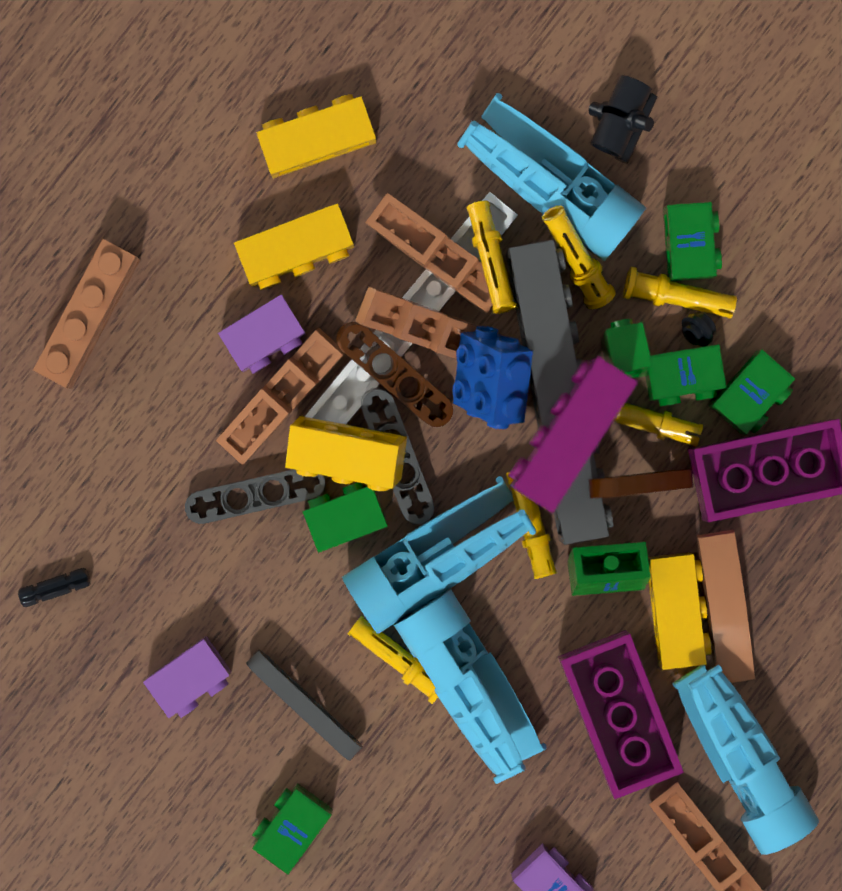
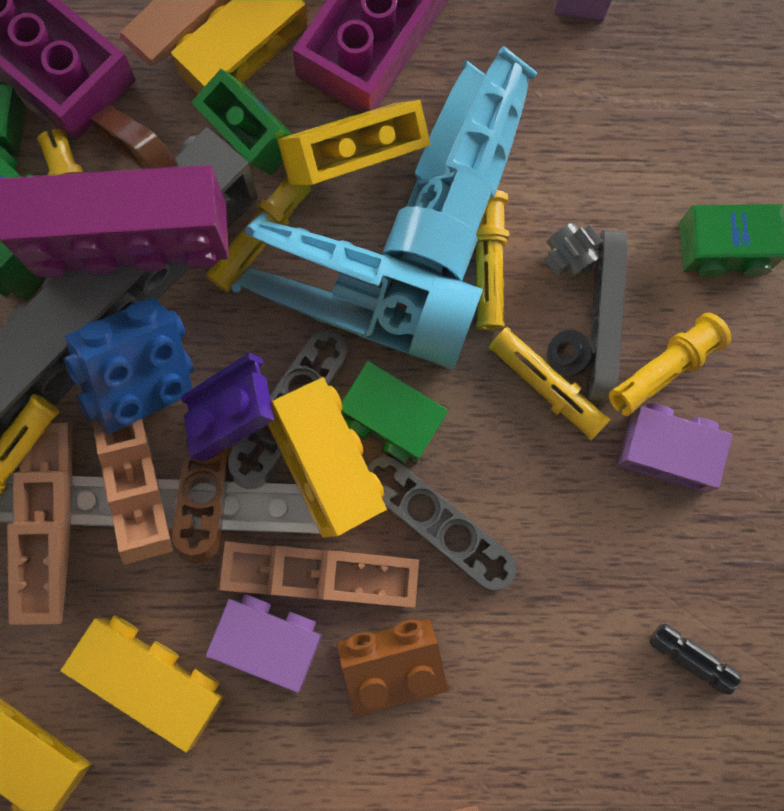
camera: 135 degrees left, 10 degrees down
none -> dark purple plate [181,353,274,461]
none -> yellow brick [277,100,431,185]
none -> dark orange bracket [337,618,448,717]
none -> yellow pin [488,327,611,441]
none -> dark grey gear [545,222,603,279]
none -> black plate [547,330,593,376]
none -> yellow pin [609,312,732,416]

